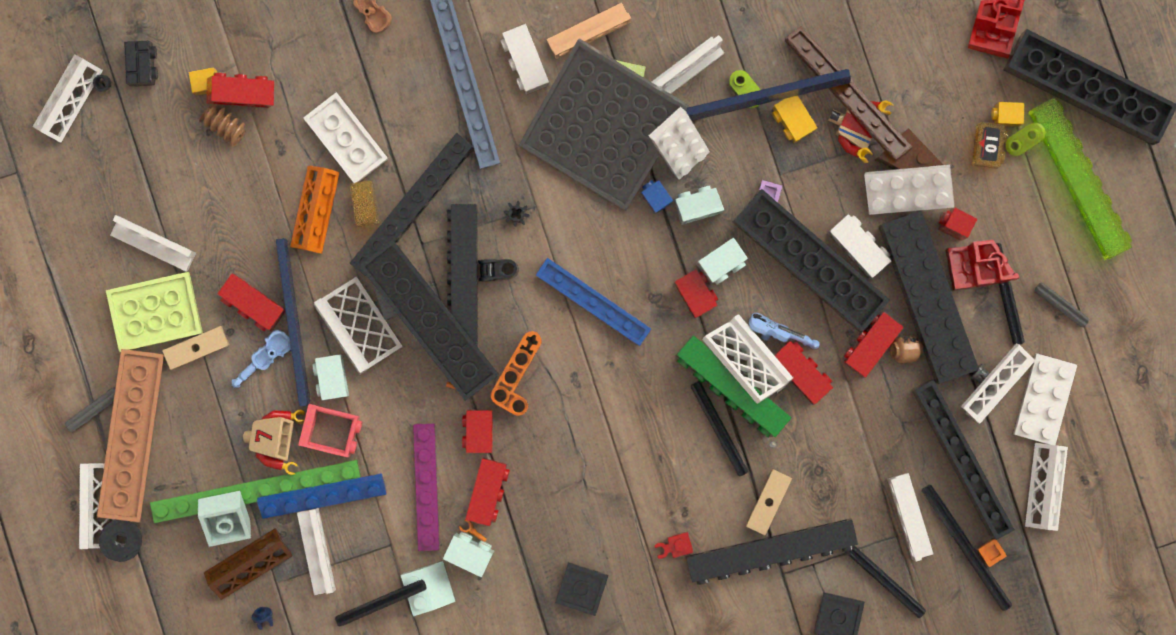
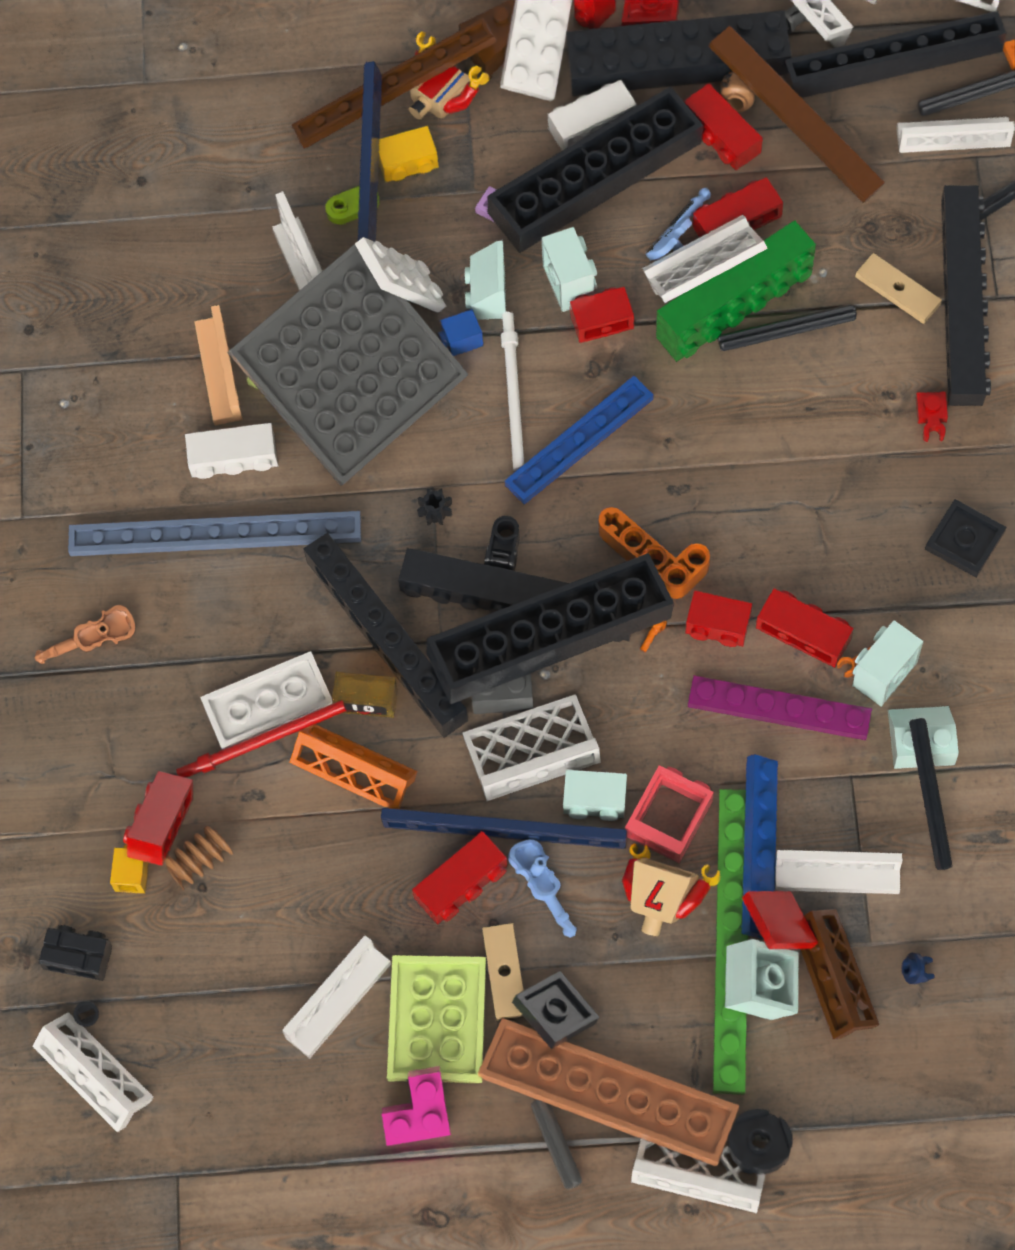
camera: 70 degrees left, 20 degrees down
none -> red bar [176,700,347,778]
none -> dark pink brick [382,1066,450,1146]
none -> white bar [501,312,524,472]
none -> black plate [512,971,600,1049]
none -> reddish brown tile [709,26,885,203]
none -> red tile [742,891,818,949]

